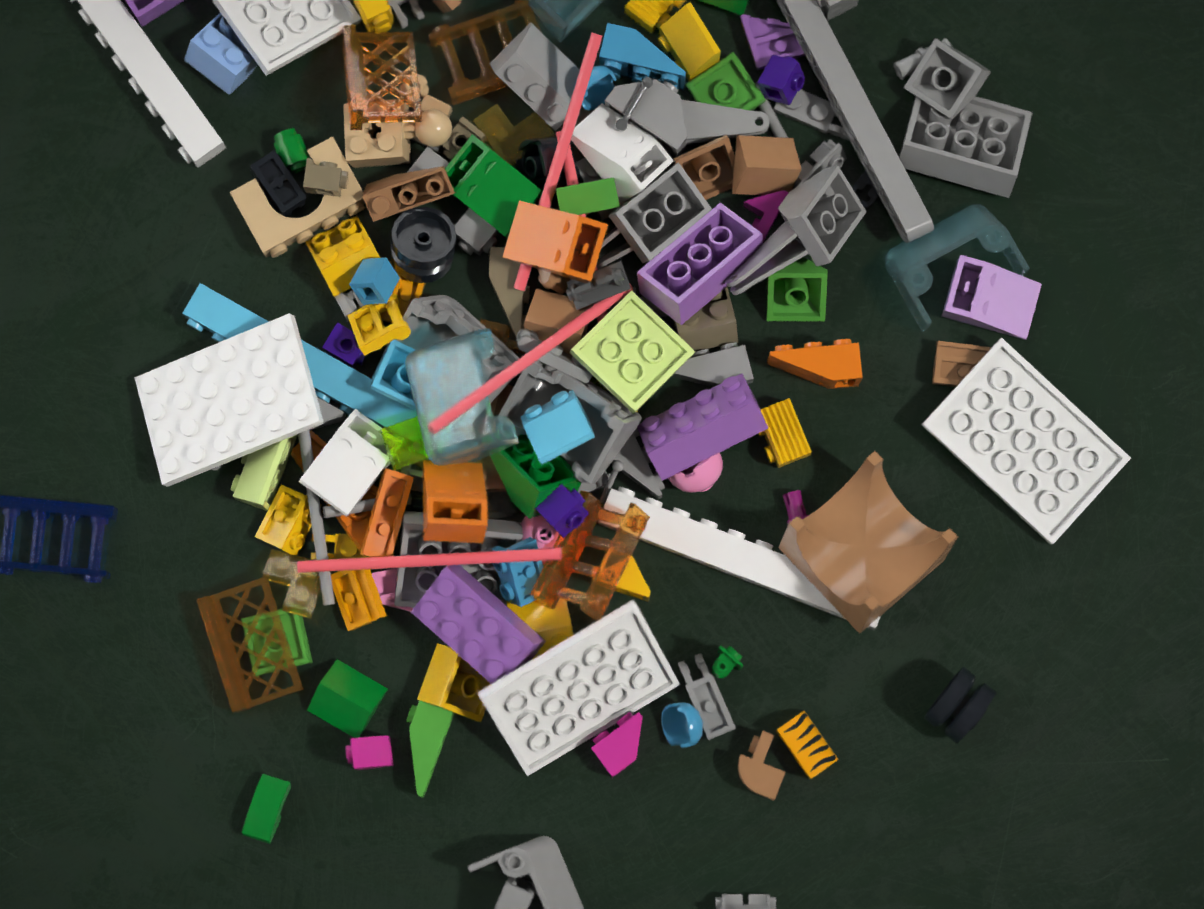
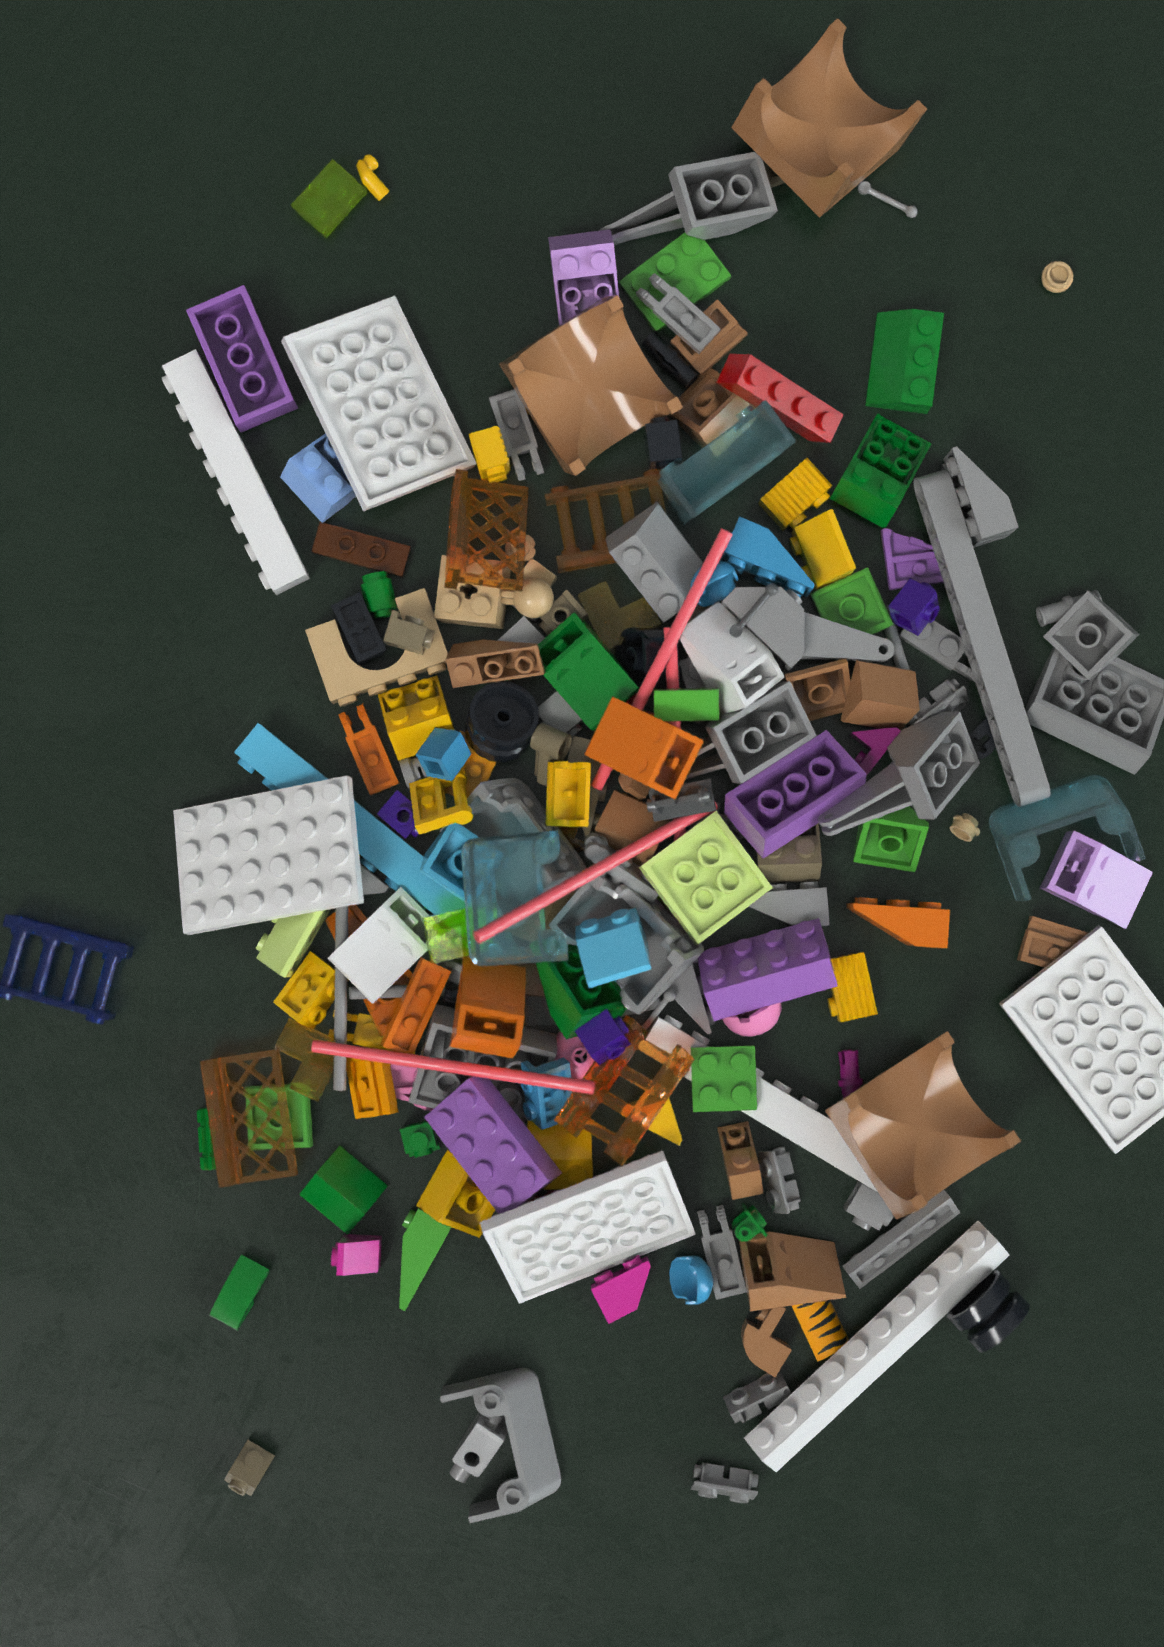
camera: 10 degrees right, 5 degrees up
none -> green axle [197,1108,218,1170]
none -> reddish brown plate [312,522,411,578]
none -> orange hinge [338,704,400,796]
none -> green brick [400,1120,440,1157]
none -> dark tan piece [530,723,572,786]
none -> yellow hinge [545,761,591,827]
none -> bright green plate [690,1045,757,1112]
none -> medium nougat slope [717,1121,764,1200]
none -> light grey hinge [723,1371,792,1423]
none -> medium nougat slope [739,1232,846,1311]
none -> white brick [744,1221,1009,1472]
none -> light grey hinge [758,1146,801,1214]
none -> light grey brick [843,1181,893,1231]
none -> light grey plate [843,1190,960,1289]
none -> tan plate [950,813,980,842]

